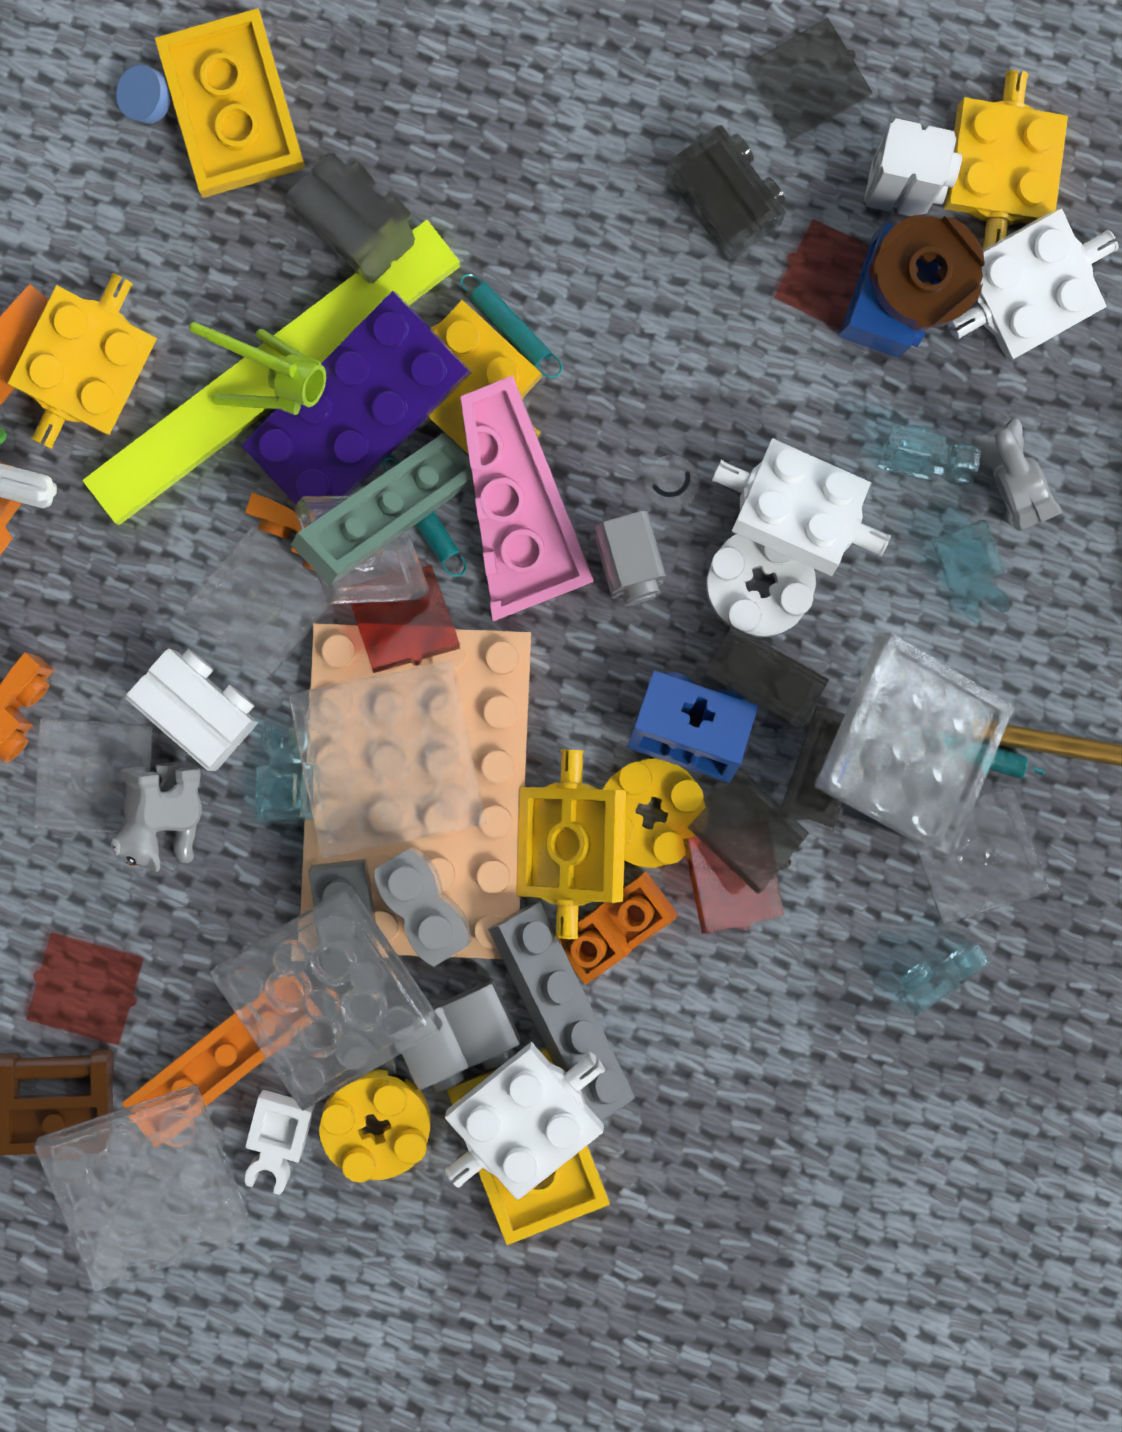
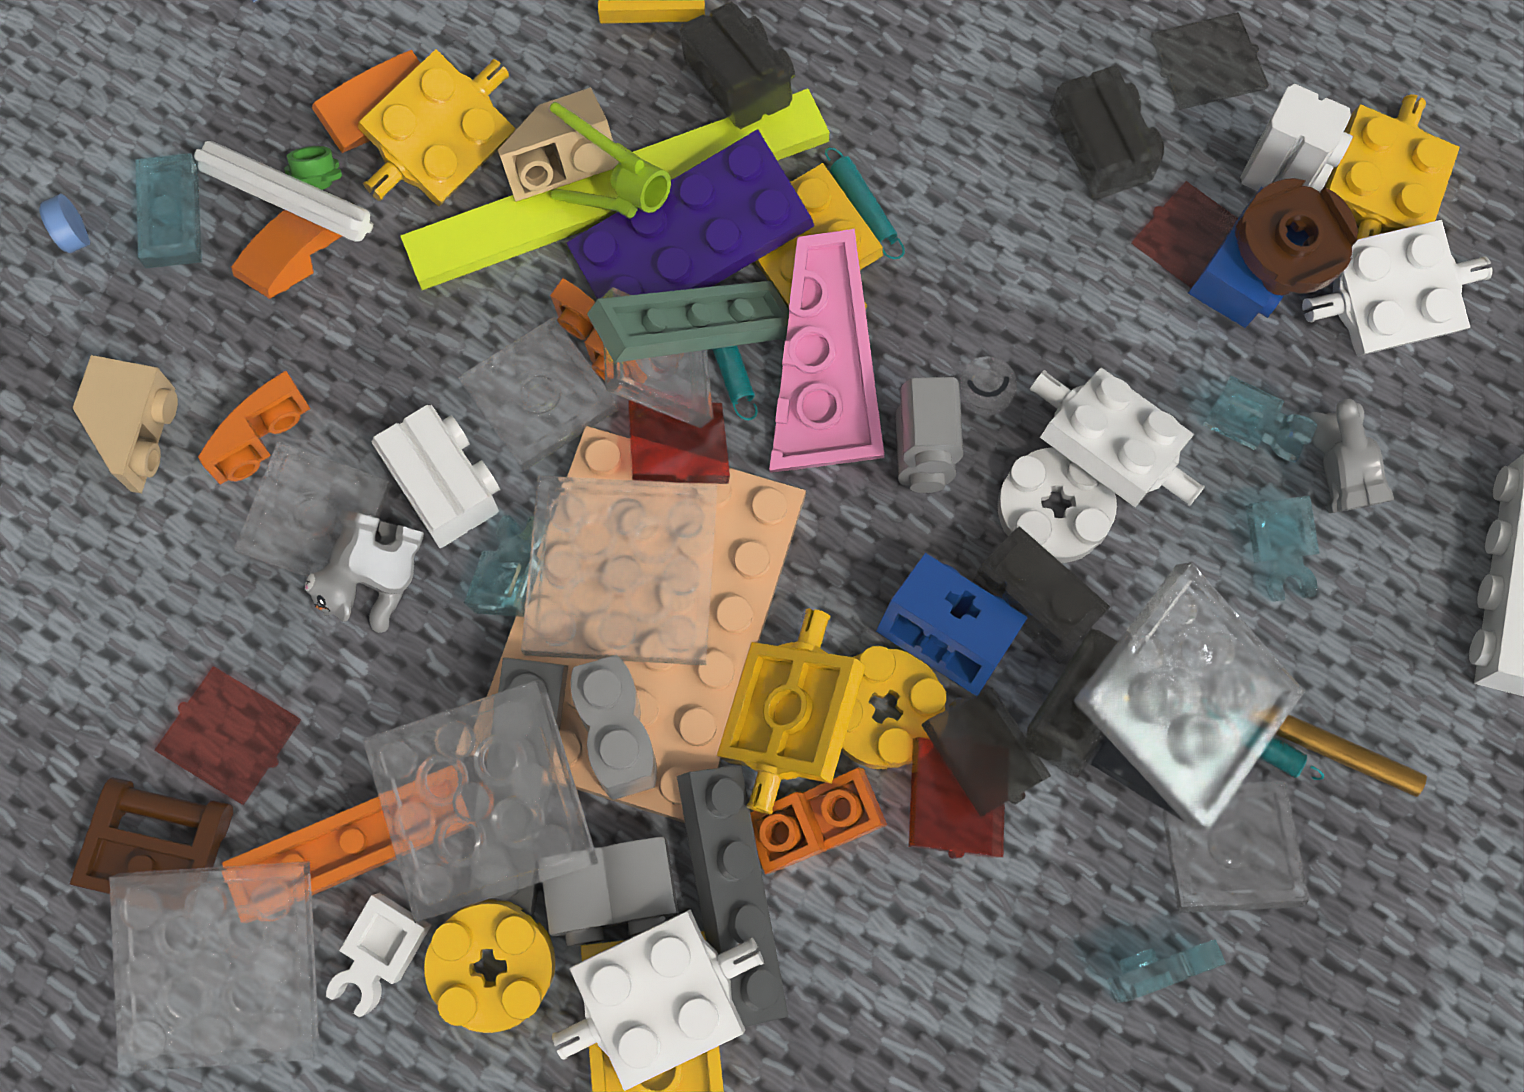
camera: 15 degrees right, 15 degrees down
none -> tan slope [498,87,619,202]

